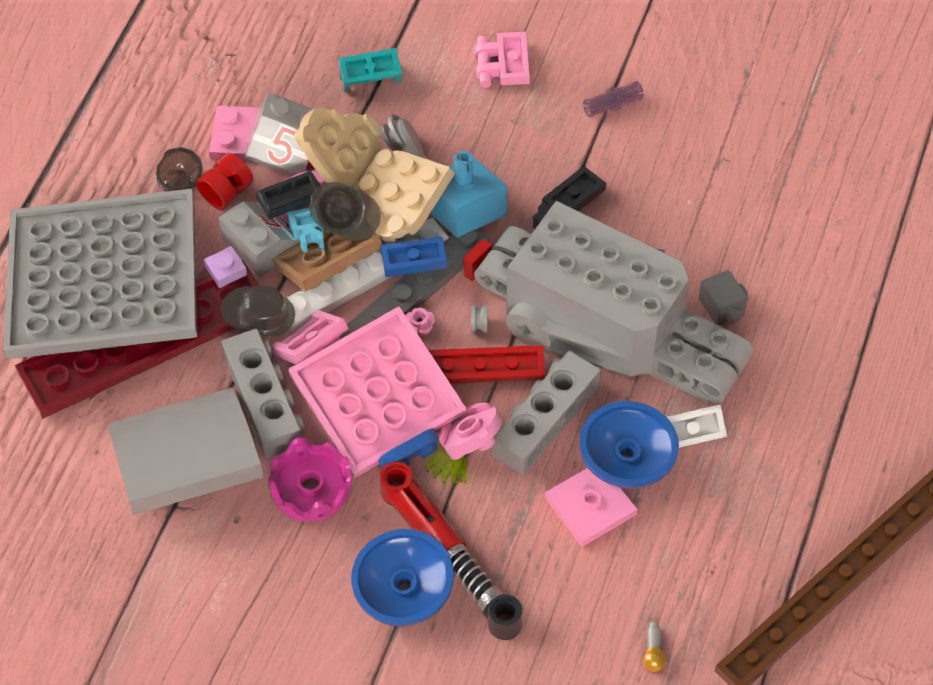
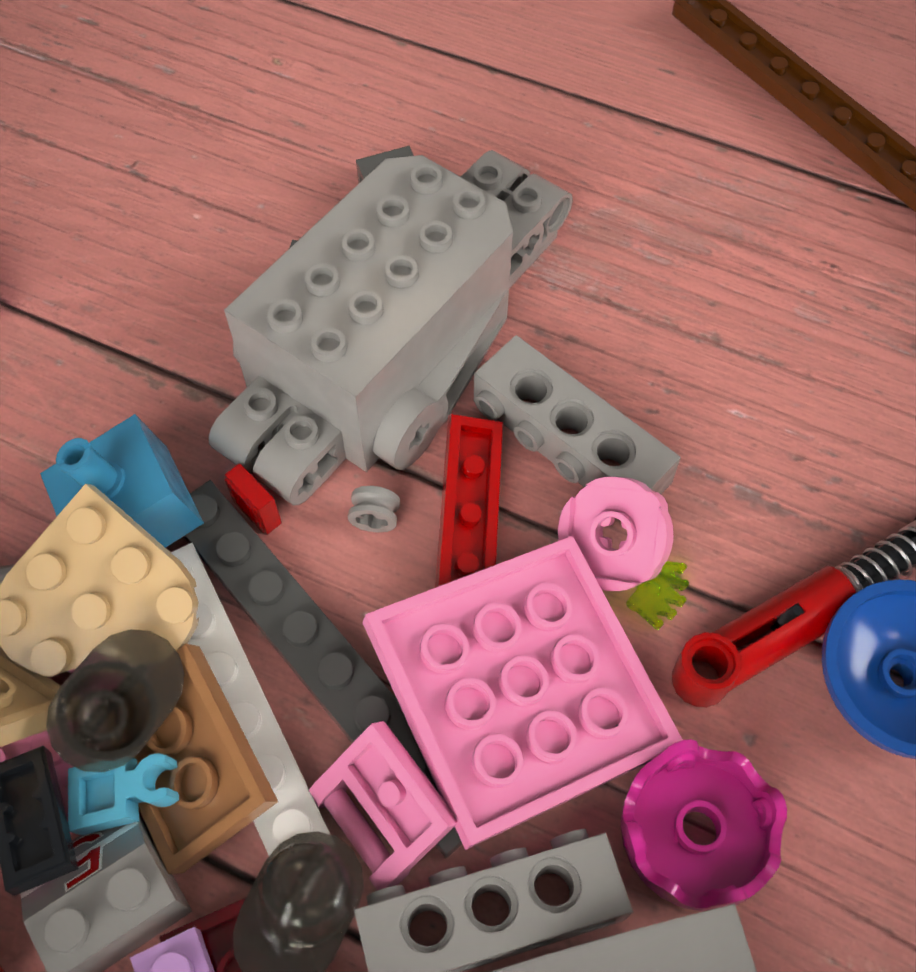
camera: 85 degrees left, 5 degrees up
blue plate [378,428,439,468] -> none
blue plate [380,236,447,277] -> none
bright pink plate [405,308,435,338] -> none
black hinge [532,166,606,229] -> none
bright pink plate [545,468,637,547] -> none
blue dish [579,401,679,488] -> none
white slope [666,405,728,448] -> none

